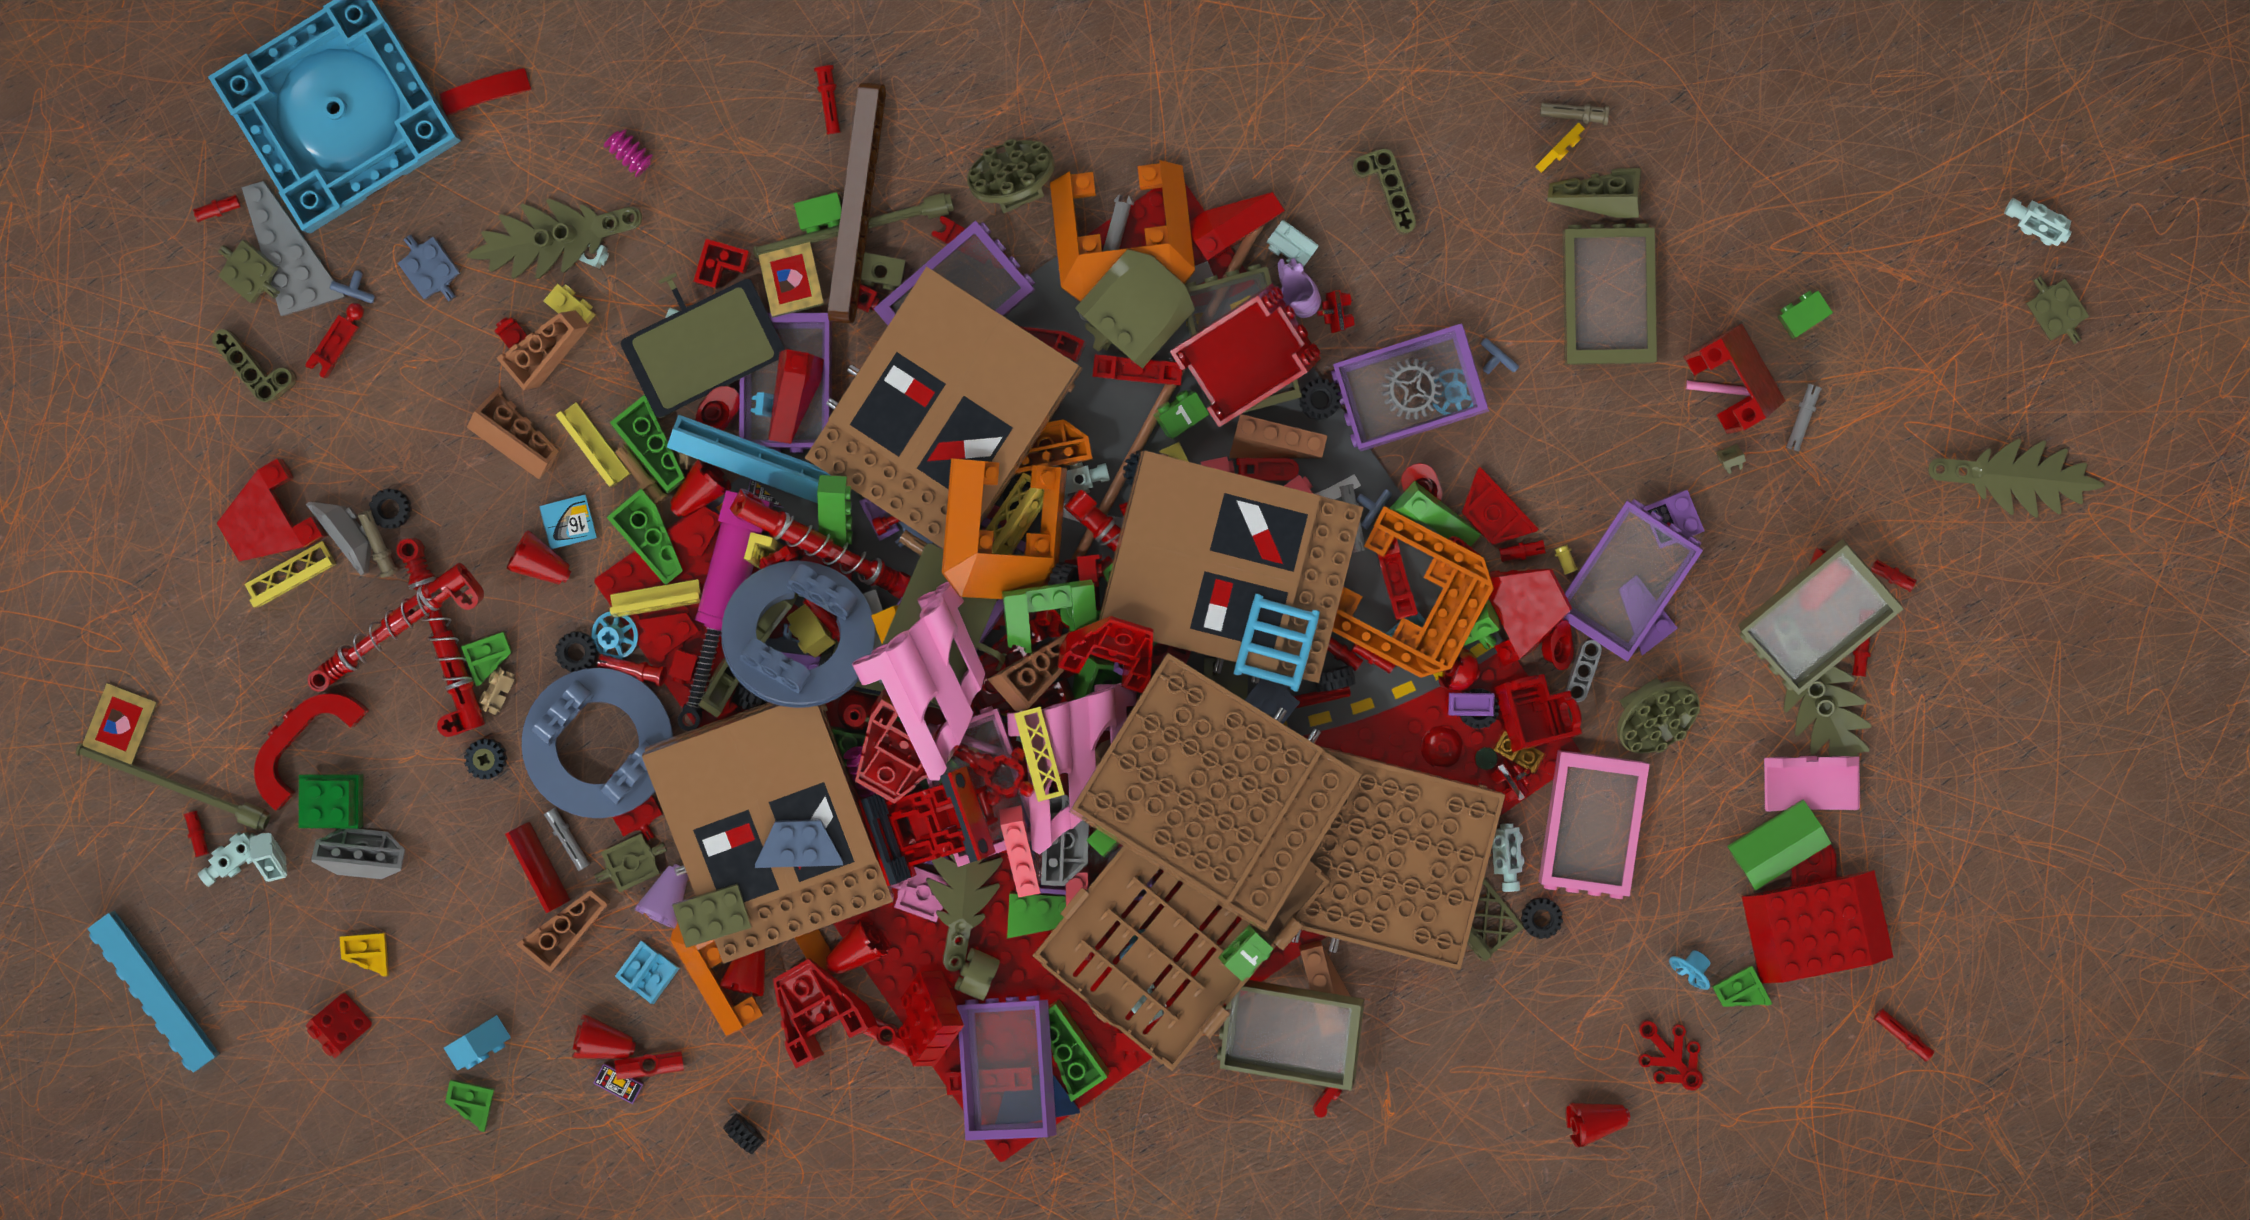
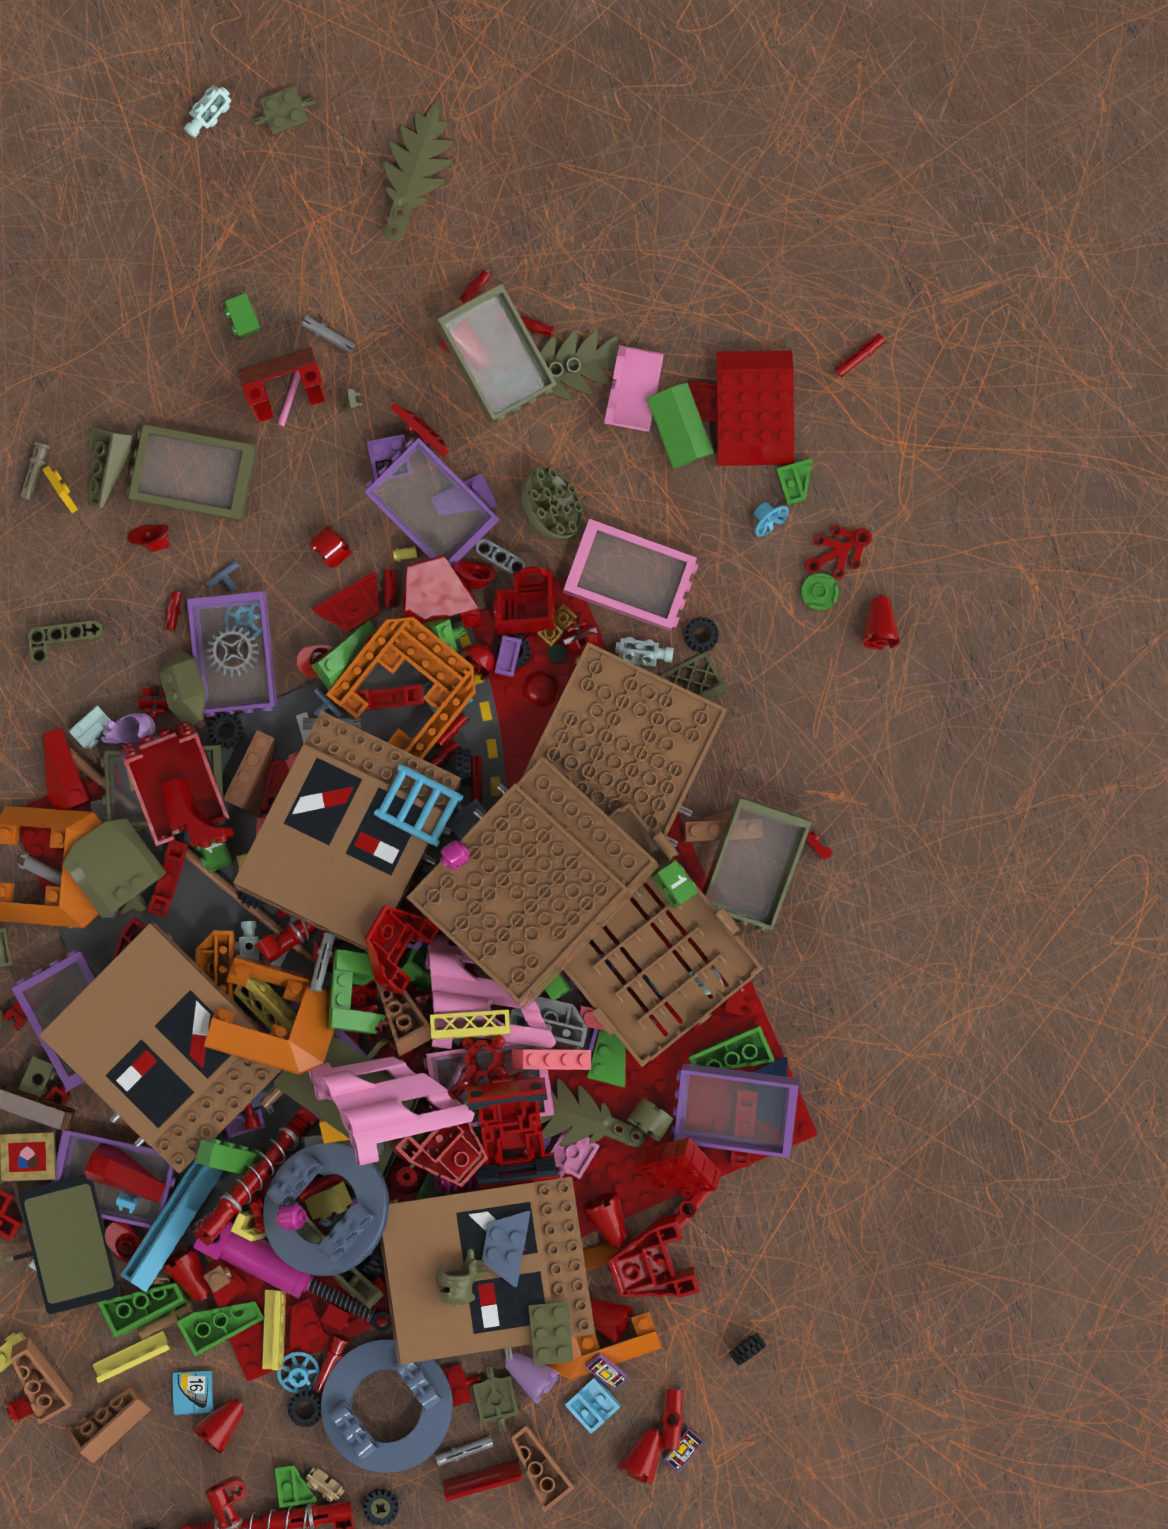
camera: 85 degrees left, 5 degrees down
none -> red piece [127,524,170,552]
none -> olive wedge [159,650,206,725]
none -> red arch [161,778,234,849]
none -> red pin [164,591,183,631]
none -> medium nougat brick [204,1264,232,1292]
none -> dark pink head [276,1204,307,1230]
none -> red brick [309,524,353,568]
none -> light grey pin [309,933,336,992]
none -> red wing [390,402,449,457]
none -> olive piece [438,1249,488,1307]
none -> dark pink head [440,841,470,870]
none -> tile [586,1352,628,1390]
none -> bright green tile [801,573,839,611]

